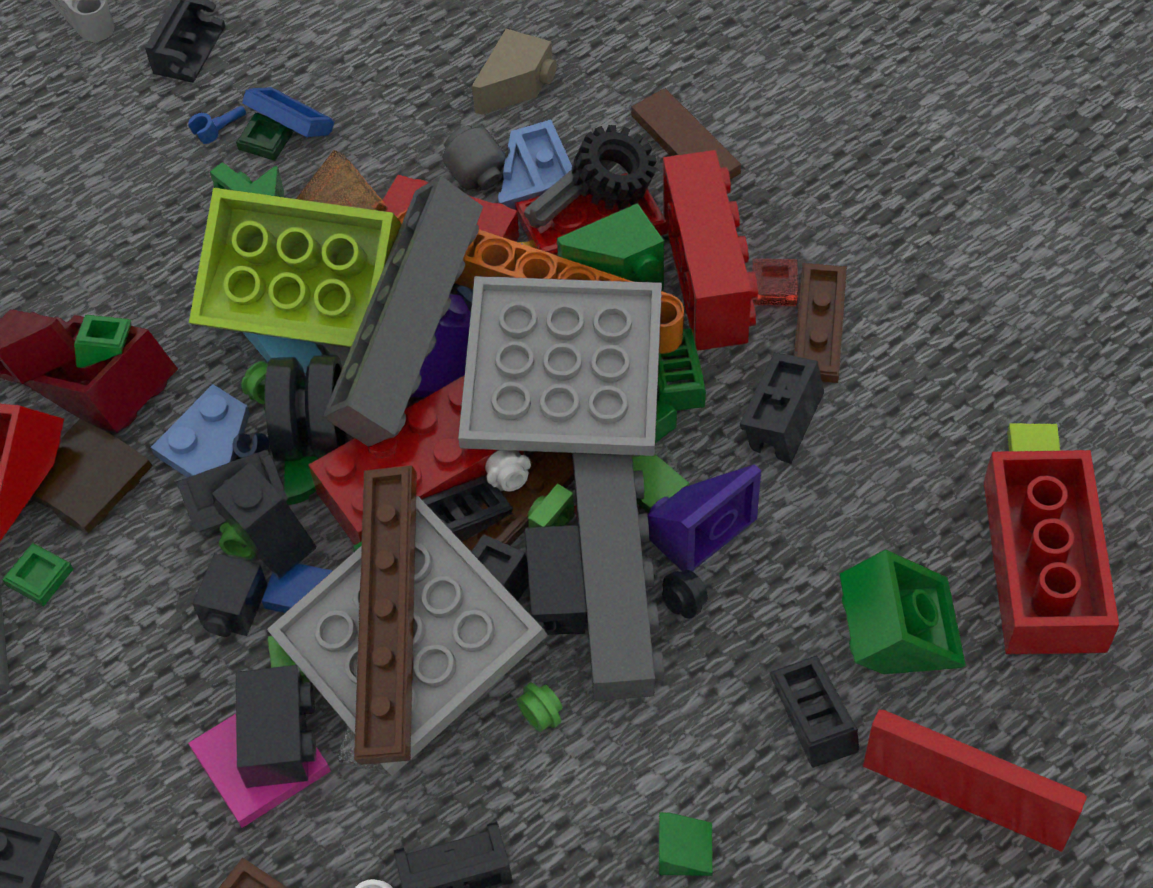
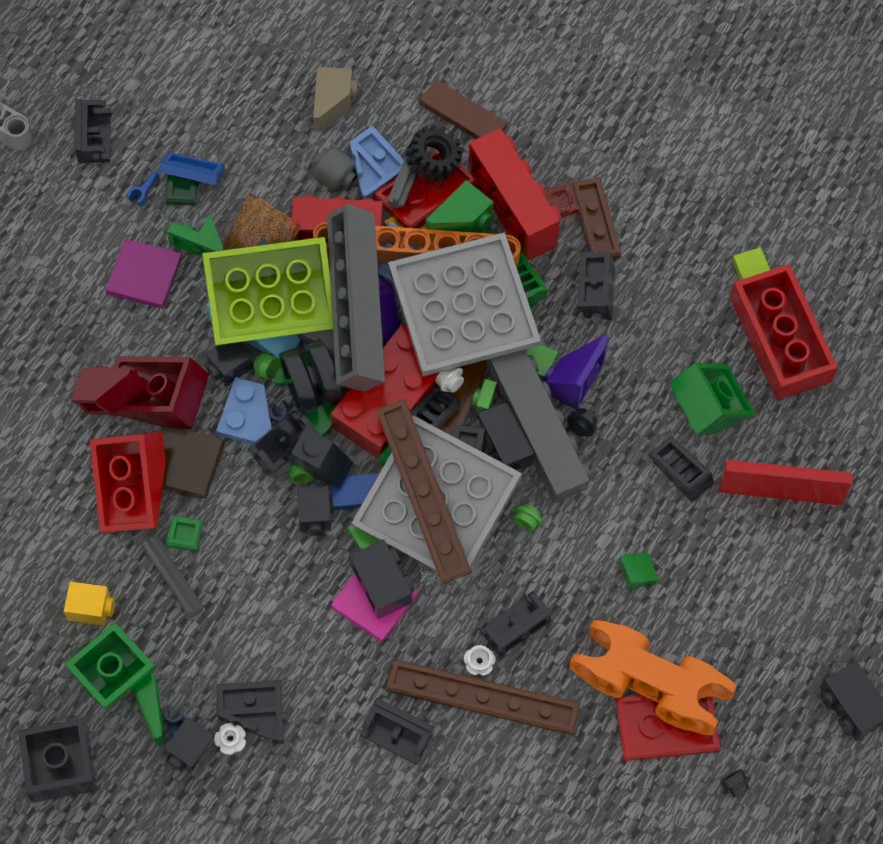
camera: 25 degrees left, 10 degrees up
green slope [74,315,132,368] -> none
none -> magenta tile [106,239,182,309]
none -> black brick [206,341,254,386]

